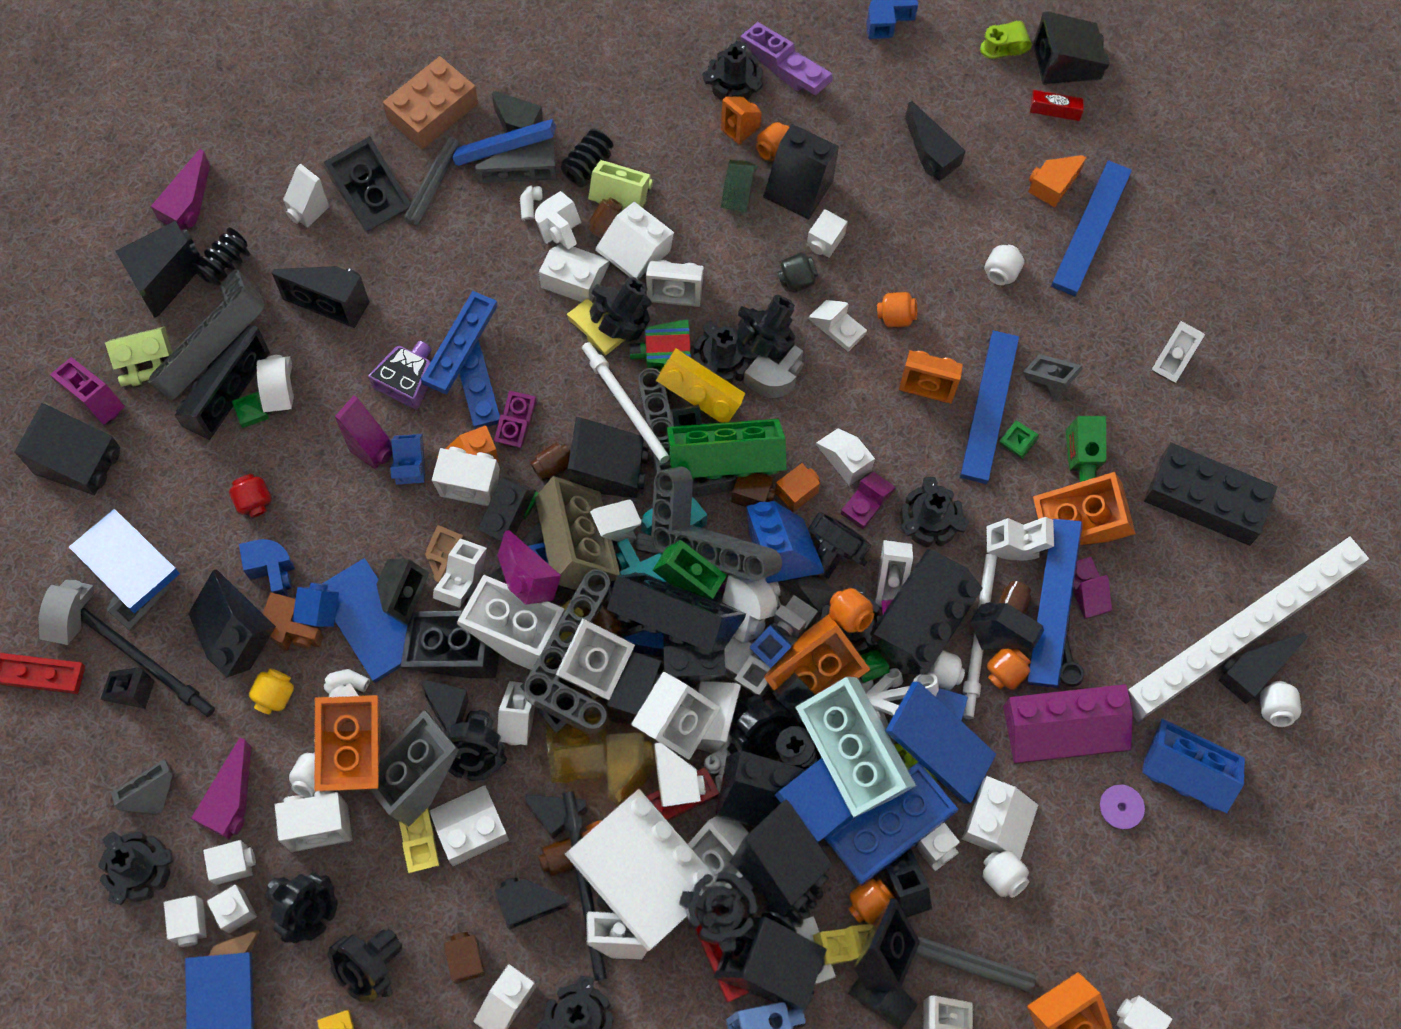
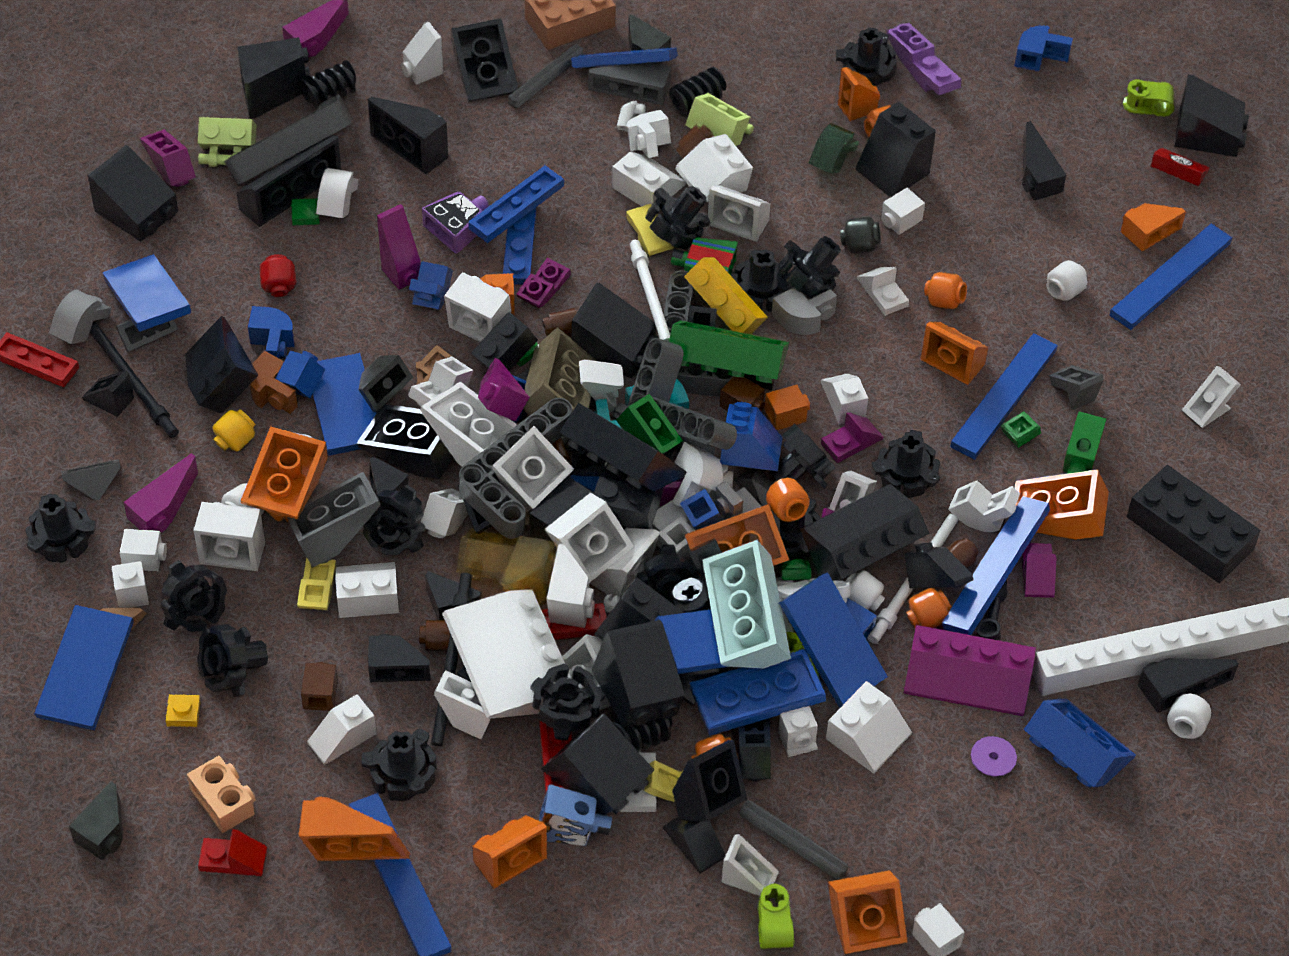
camera: 20 degrees right, 15 degrees down
white brick [164,895,207,947] -> none
white head [983,851,1029,898] -> none

